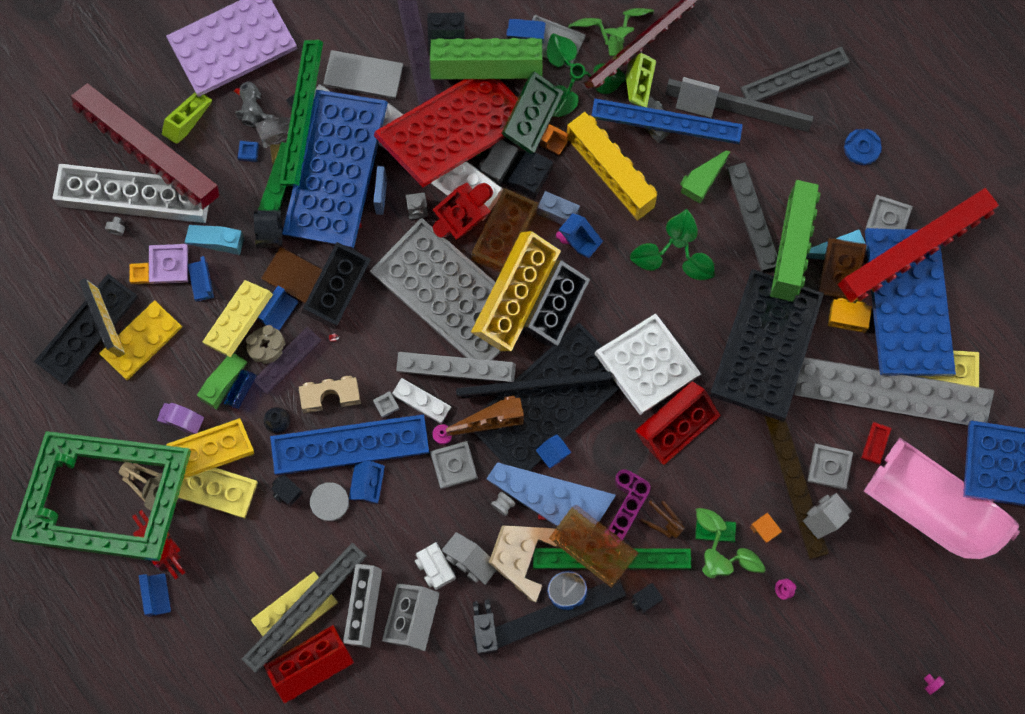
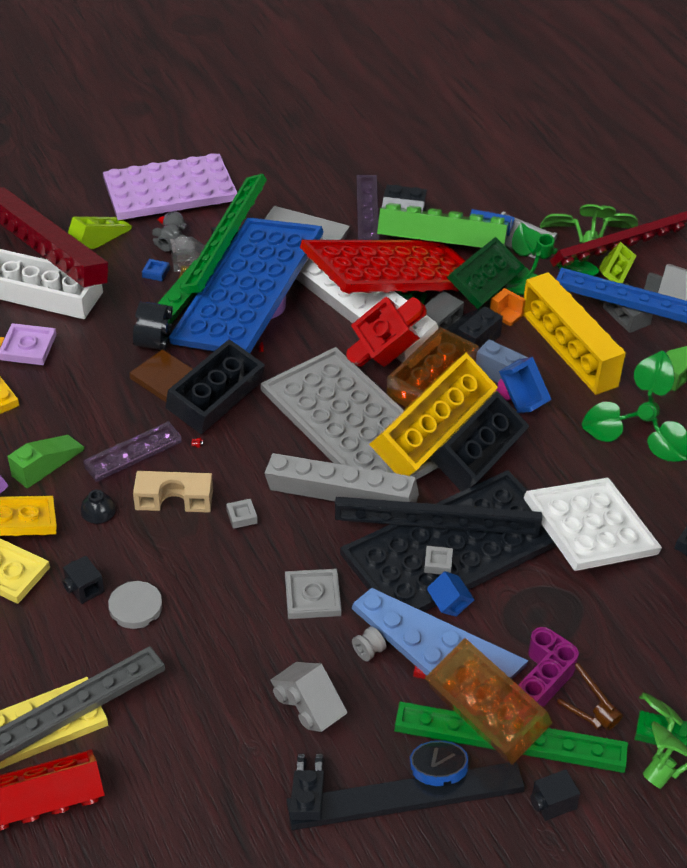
camera: 10 degrees right, 30 degrees down
medium azure slope [184,225,244,255] -> none
blue panel [188,256,214,301] -> none
light yellow plate [202,280,273,357] -> none
clear blue tile [224,370,257,409] -> none
dark tan plate [246,325,285,364] -> none
blue panel [258,286,298,331] -> none
blue plate [270,414,429,475] -> none
light grey brick [343,564,382,648] -> none
blue panel [349,461,385,504] -> none
medium blue tile [374,166,387,215] -> none
light grey slope [382,584,440,651] -> none
white plate [392,378,451,424] -> none
light grey brick [406,192,428,220] -> none
white brick [415,543,456,590] -> none
dark pink tile [433,424,452,445] -> none
dark orange wedge [446,396,524,436] -> none
tan wing [489,526,561,602] -> none
red slope [635,381,721,465] -> none
none -> light grey plate [424,546,453,574]

